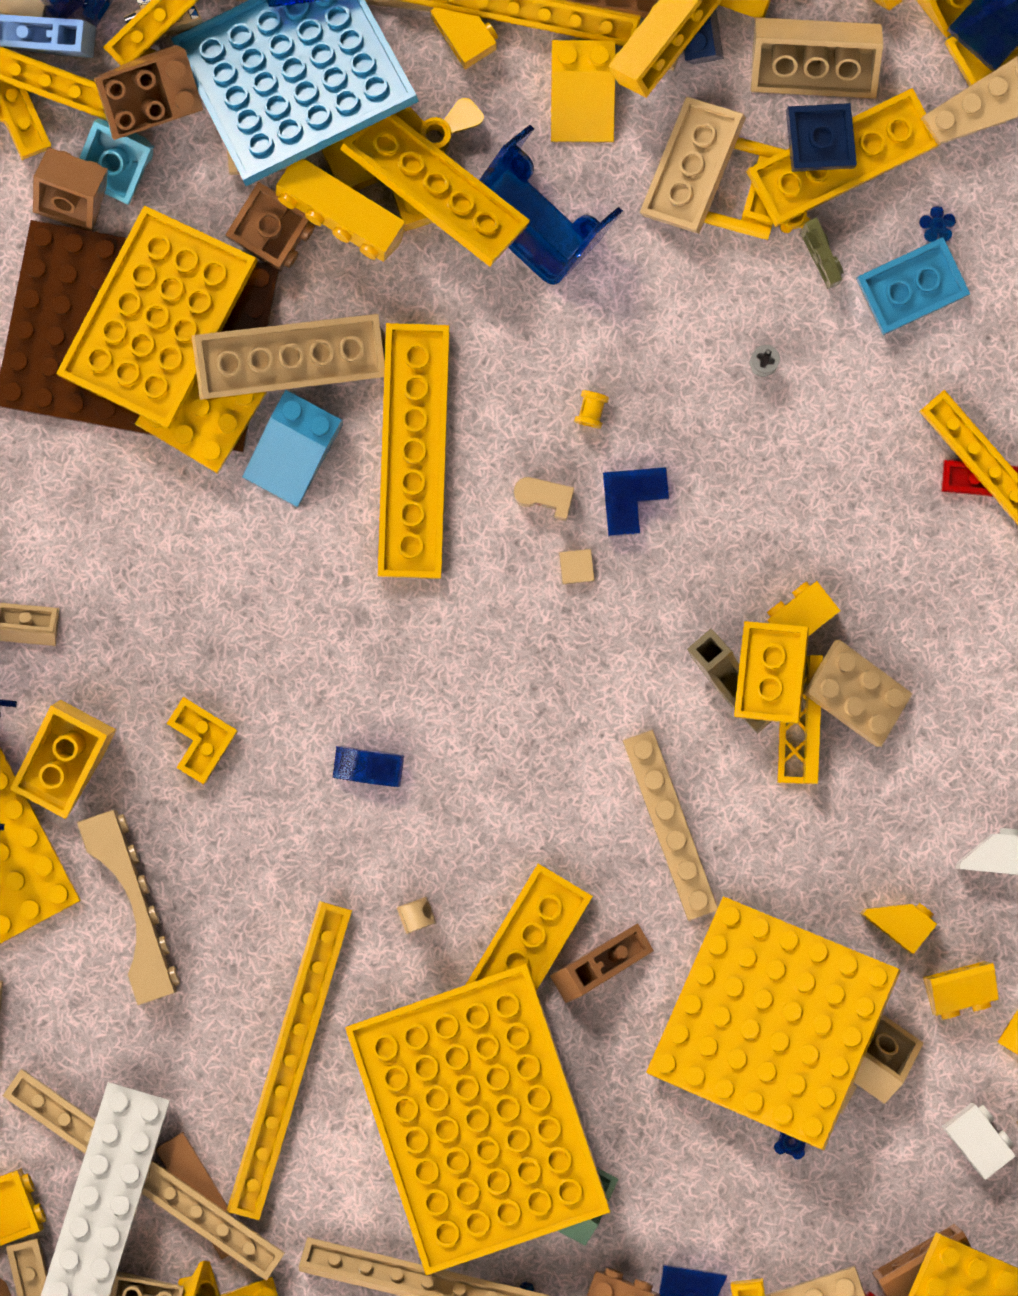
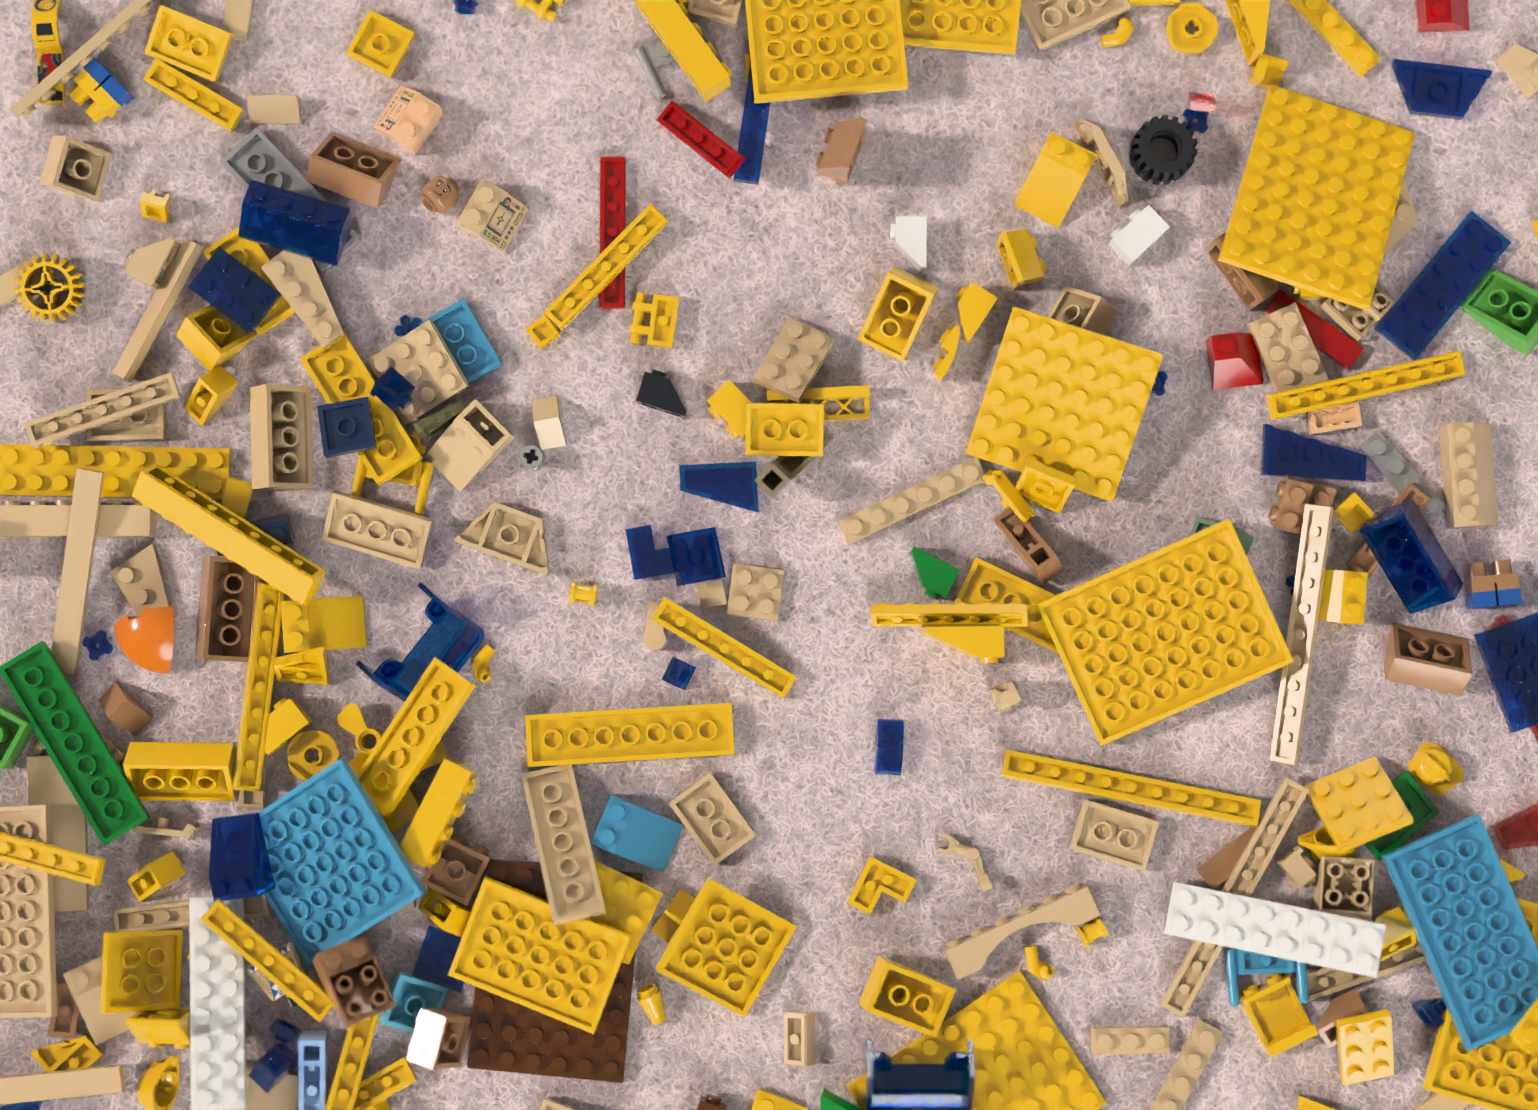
camera: 90 degrees left, 0 degrees up
none -> yellow wing [274,647,330,685]
none -> yellow plate [287,730,340,781]
none -> tan plate [367,320,470,426]
none -> clear blue brick [370,367,415,412]
none -> clear blue plate [412,925,465,993]
none -> yellow slope [418,888,472,937]
none -> tan slope [425,399,515,492]
none -> tan wing [454,502,549,576]
none -> yellow arm [472,644,496,683]
none -> yellow tile [525,314,561,350]
none -> tan slope [531,395,566,450]
none -> yellow plate [629,293,680,349]
none -> black slope [636,370,687,419]
none -> yellow cone [637,983,667,1025]
none -> yellow plate [651,597,796,699]
none -> yellow panel [652,889,695,946]
none -> yellow plate [655,877,797,1017]
none -> clear blue plate [662,657,696,690]
none -> clear blue plate [666,527,726,587]
none -> tan plate [669,772,756,866]
none -> clear blue wing [679,462,758,513]
none -> tan plate [727,563,784,621]
none -> yellow slope [857,266,939,362]
none -> yellow plate [870,602,1028,627]
none -> green slope [910,547,960,600]
none -> yellow slope [922,626,1004,663]
none -> yellow slope [932,325,960,381]
none -> tan piece [936,834,993,892]
none -> yellow piece [983,469,1035,523]
none -> yellow plate [1015,459,1077,514]
none -> yellow arm [1024,945,1054,980]
none -> tan plate [1069,799,1159,872]
none -> yellow bush [1075,917,1109,948]
none -> red slope [1206,332,1264,390]
none -> dark azure plate [1225,948,1309,1007]
none -> tan brick [1276,846,1317,888]

